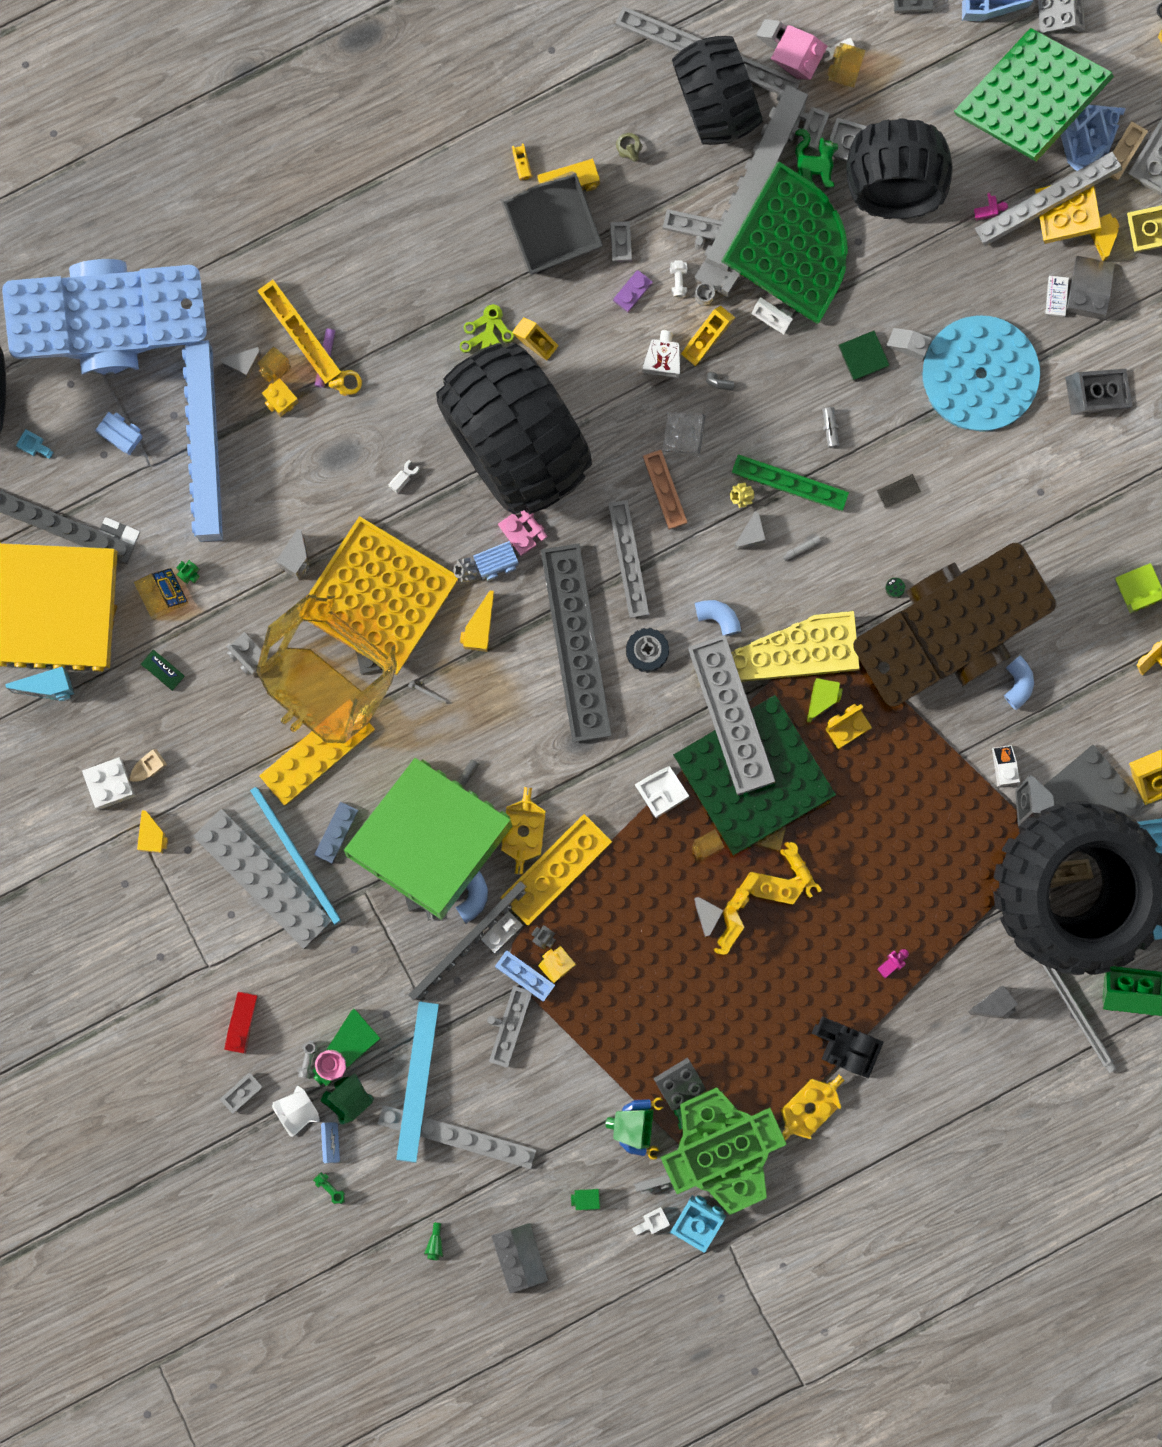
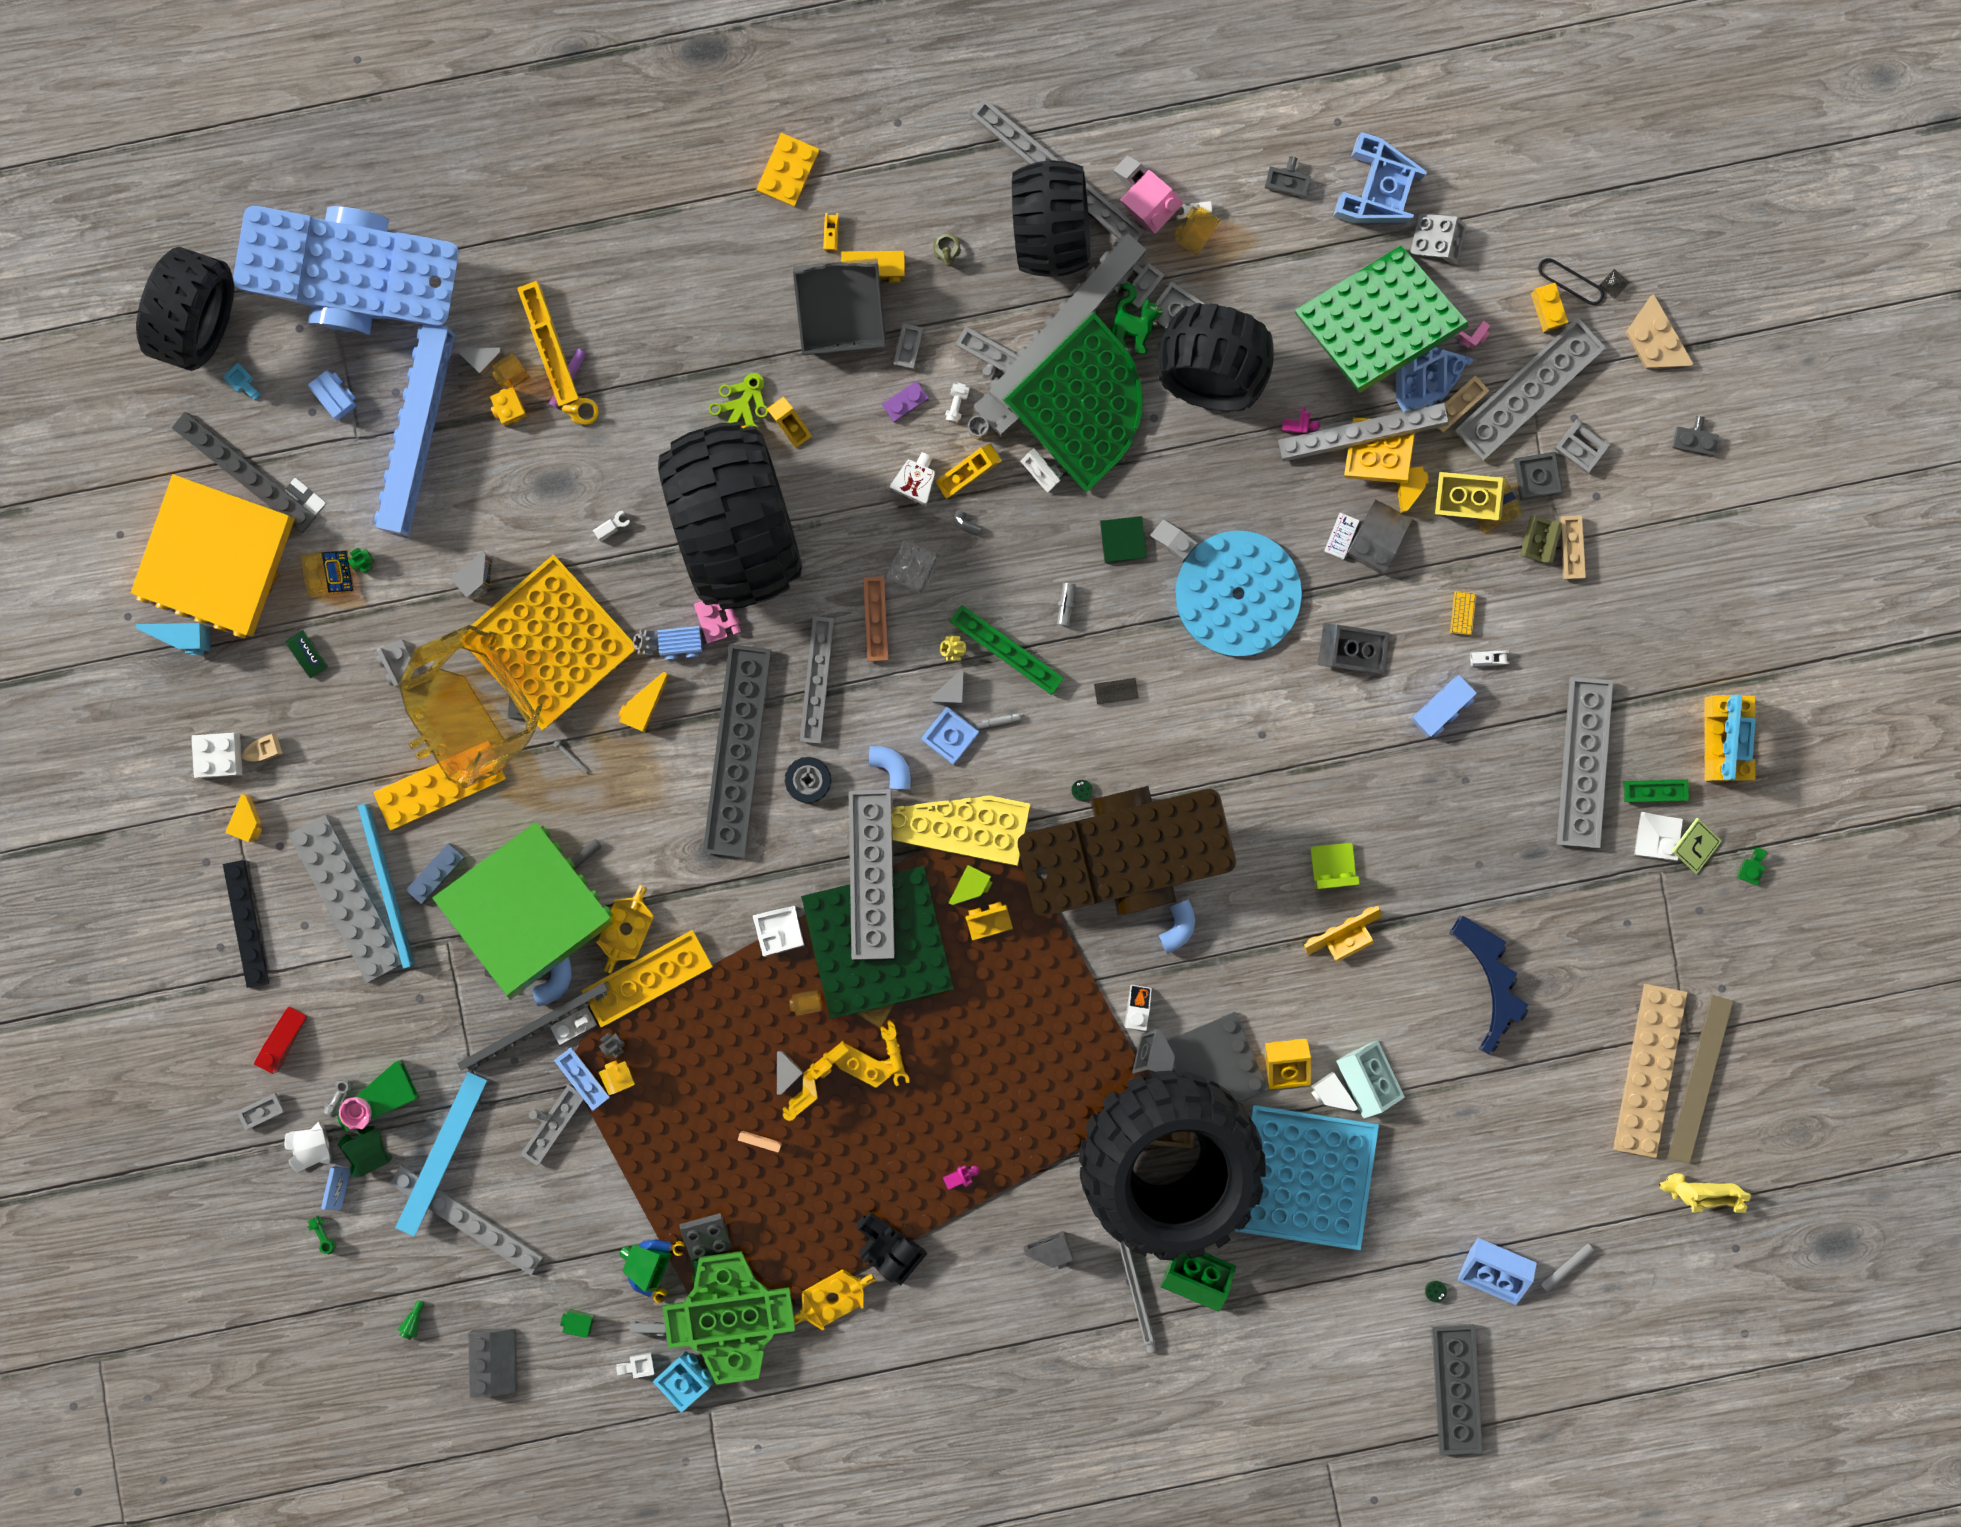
camera: 15 degrees right, 5 degrees up
none -> black plate [223,860,269,988]
none -> light nougat tile [738,1131,782,1152]
none -> yellow plate [756,133,820,208]
none -> light blue tile [921,707,980,765]
none -> bright pink bracket [1456,321,1490,349]

